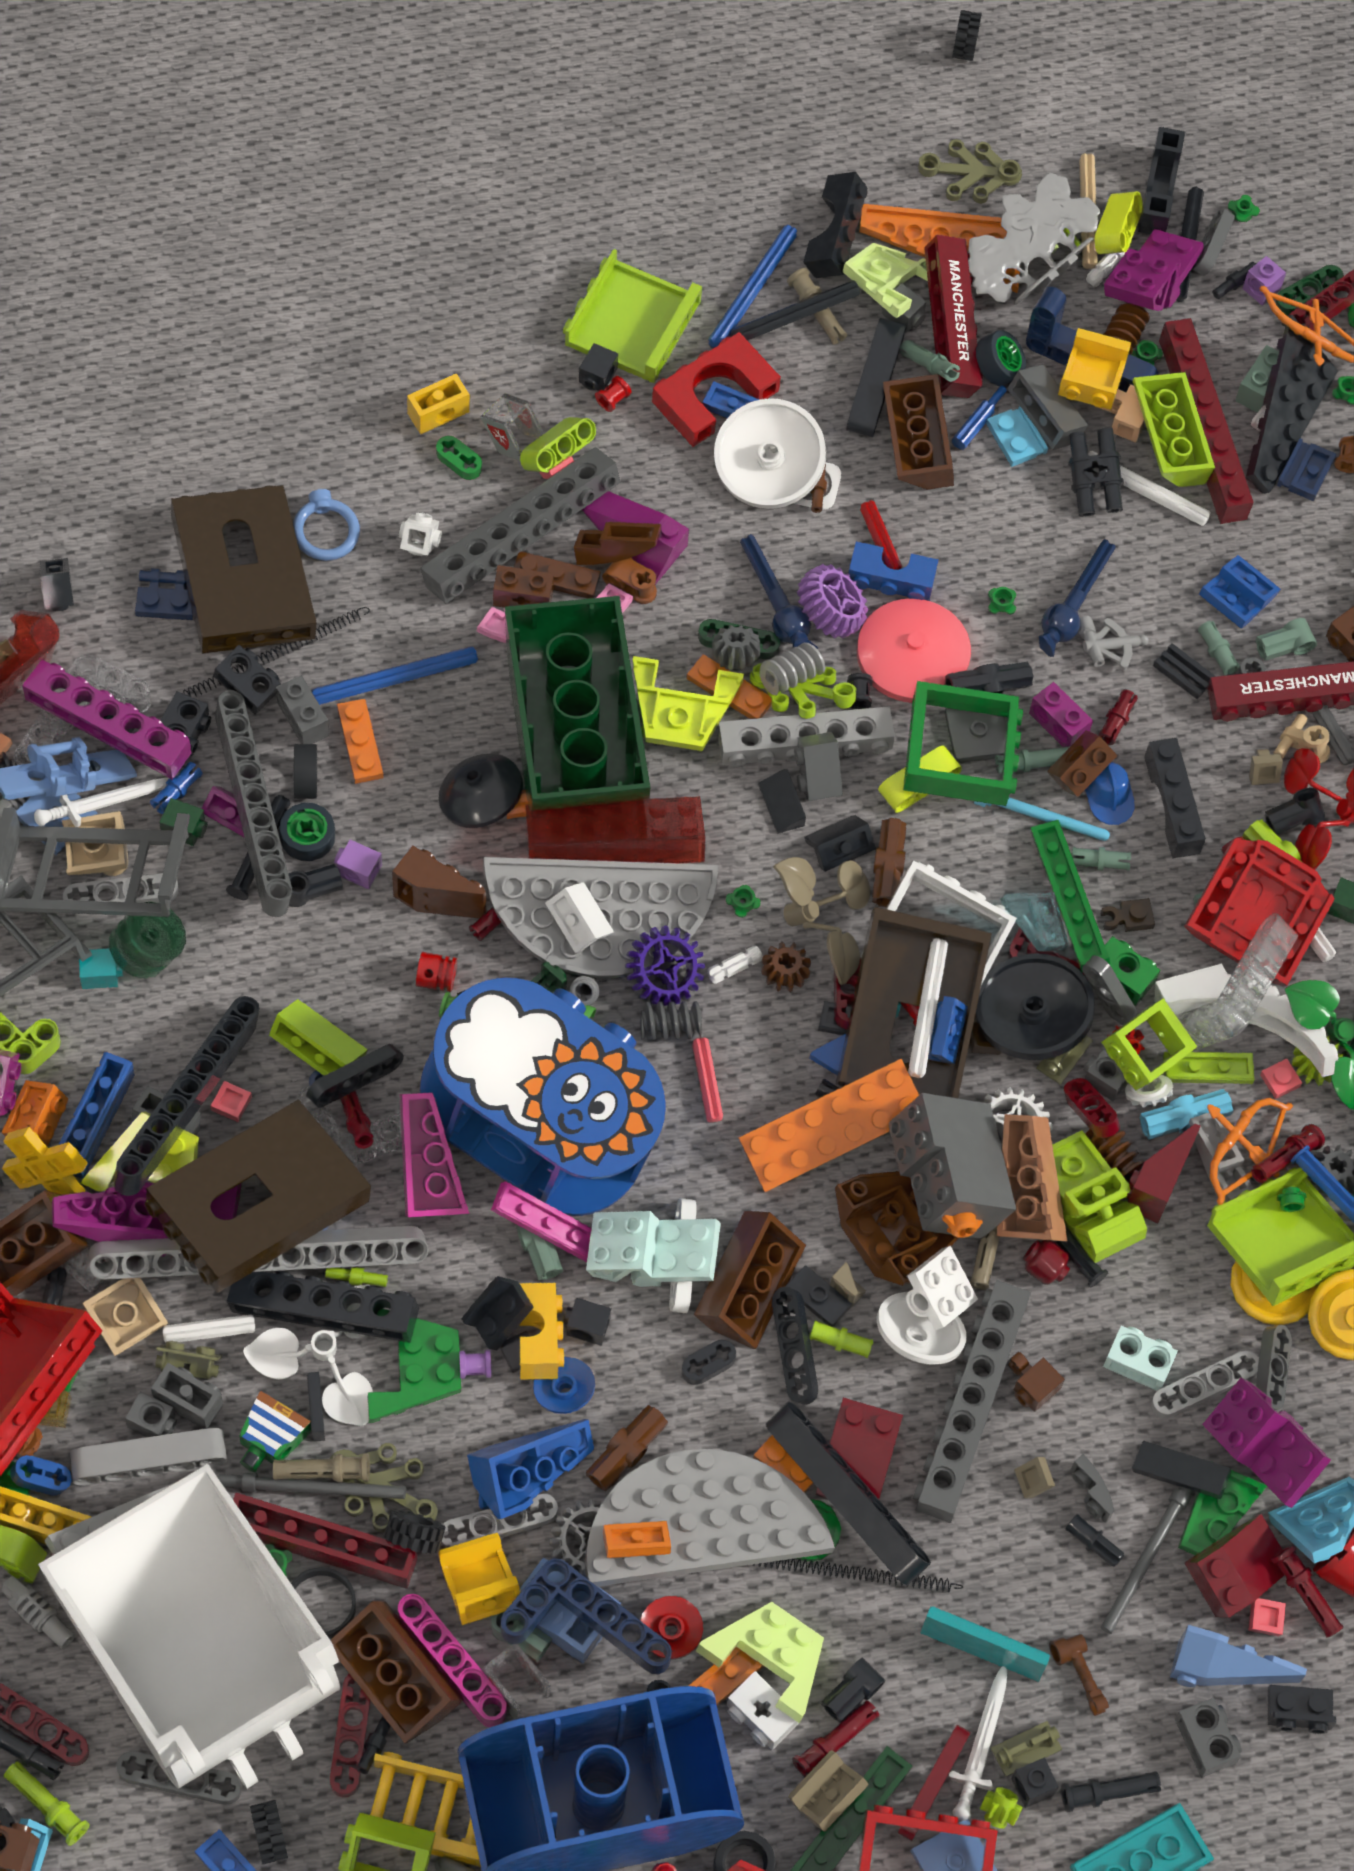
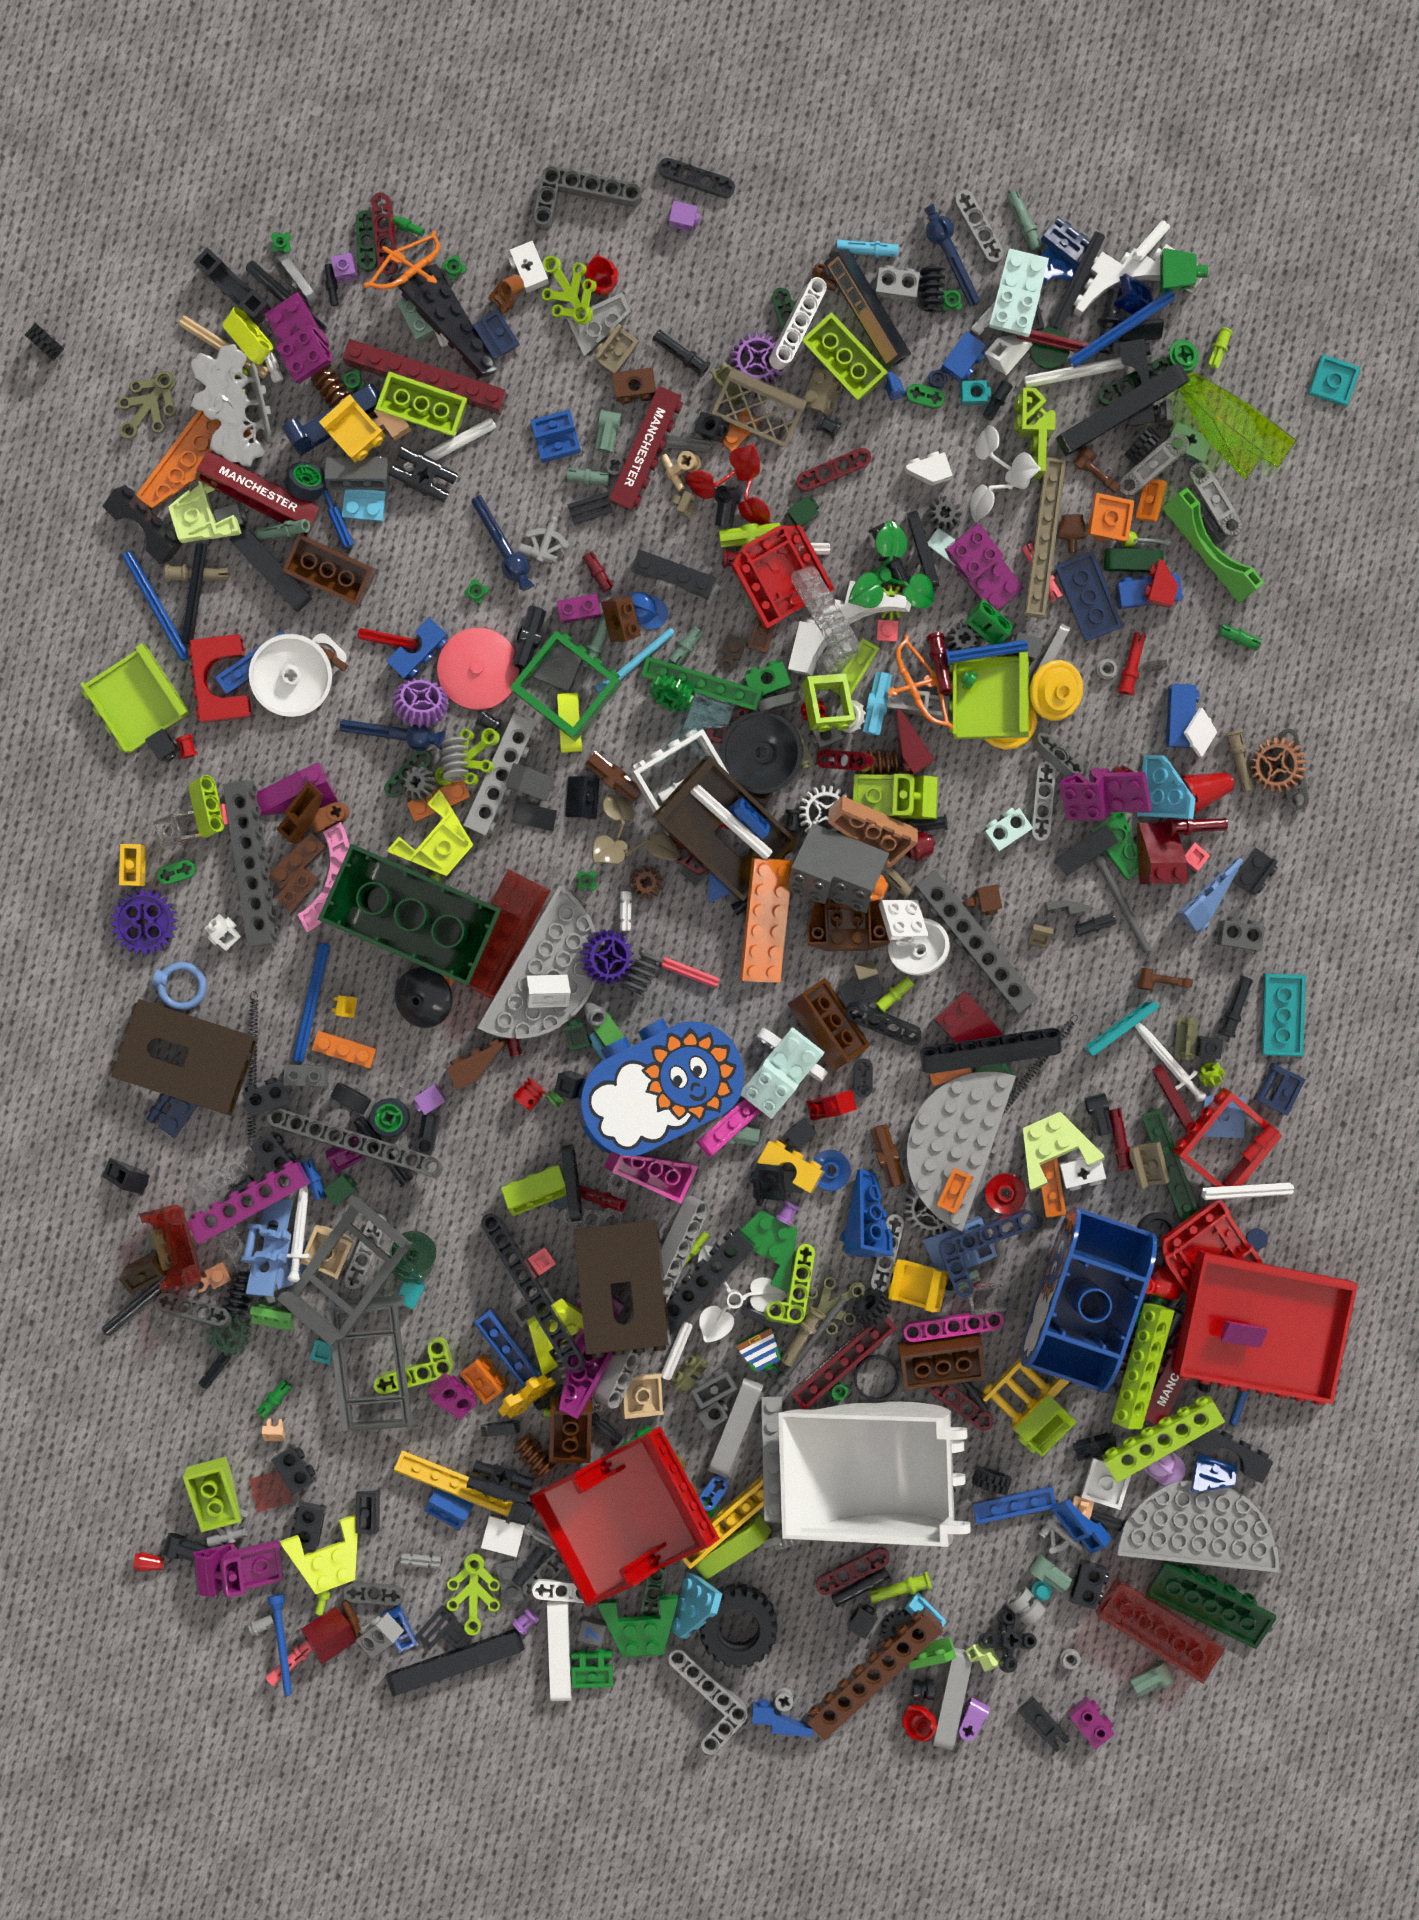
camera: 50 degrees left, 25 degrees up
none -> dark purple gear [110,889,179,955]
none -> yellow tile [332,995,357,1018]
none -> green gear [649,675,694,713]
none -> reddish brown plate [748,616,776,654]
none -> lime beam [764,1244,815,1325]
none -> black bush [784,809,803,832]
none -> red slope [806,1090,857,1121]

